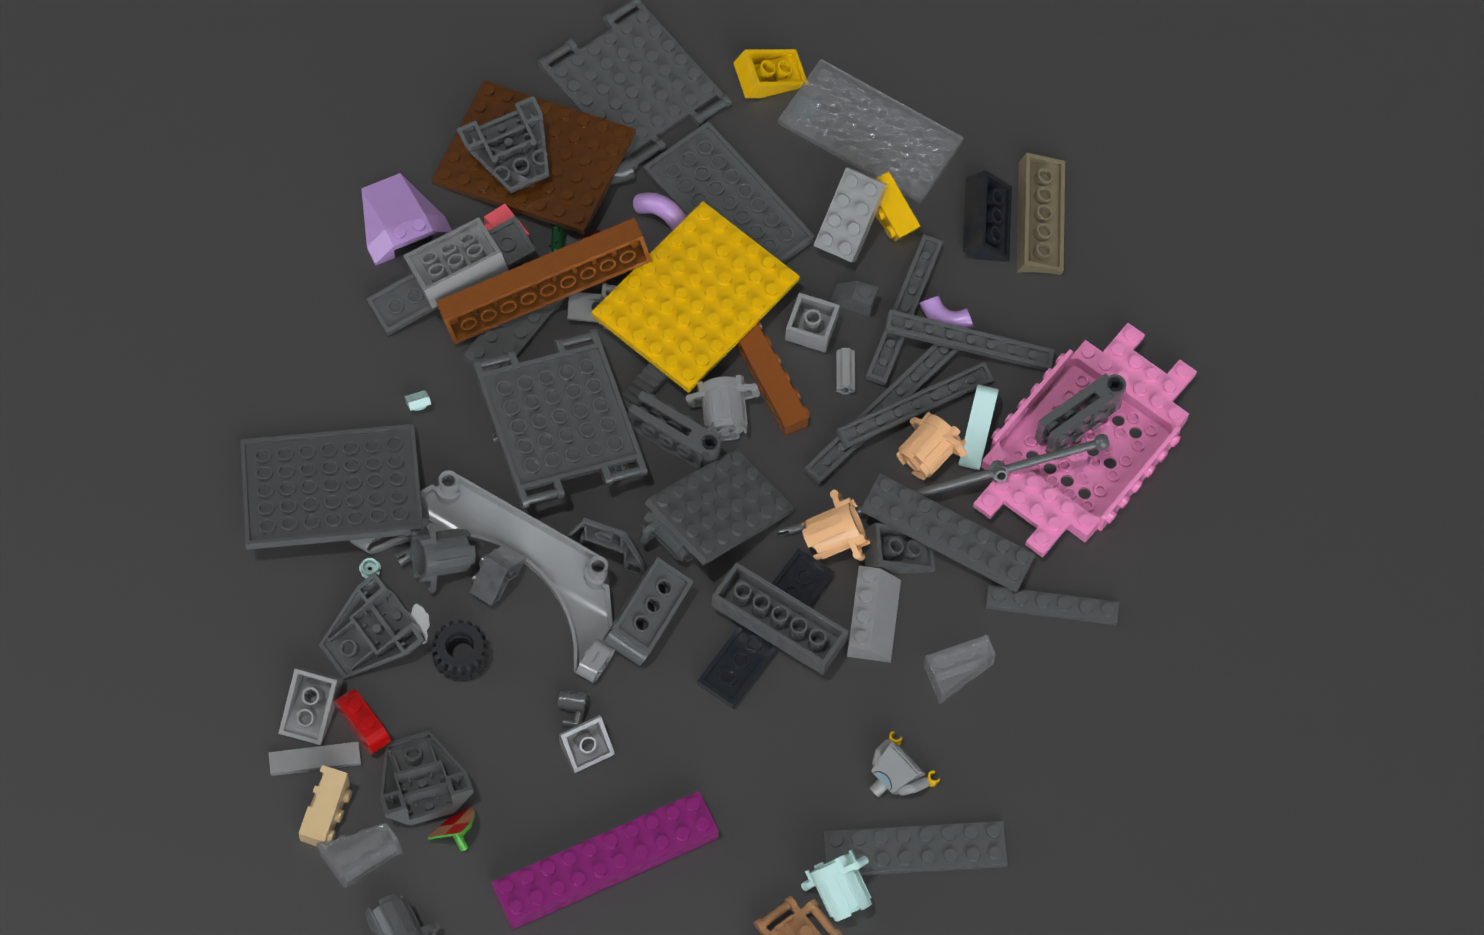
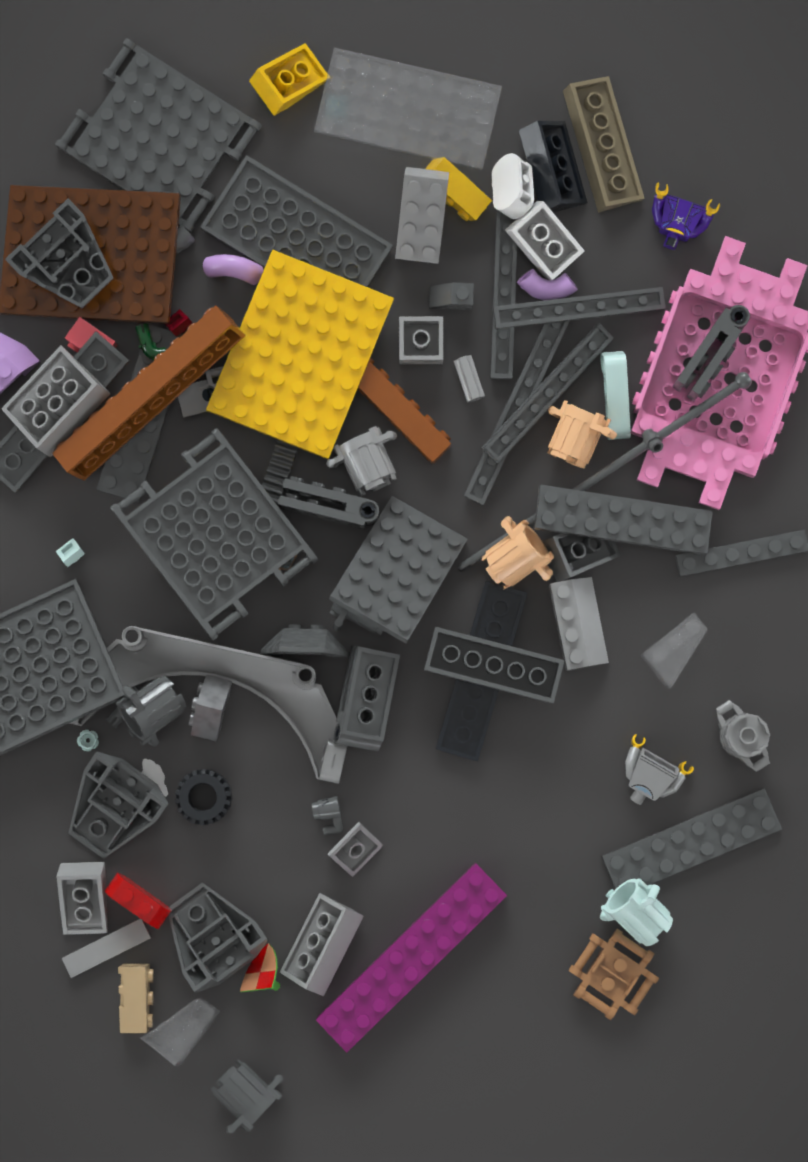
camera: 15 degrees left, 20 degrees up
none -> light grey slope [280,893,364,996]
none -> white brick [492,153,534,219]
none -> white brick [505,201,584,280]
none -> torso [652,182,720,250]
none -> light grey container [716,700,770,772]

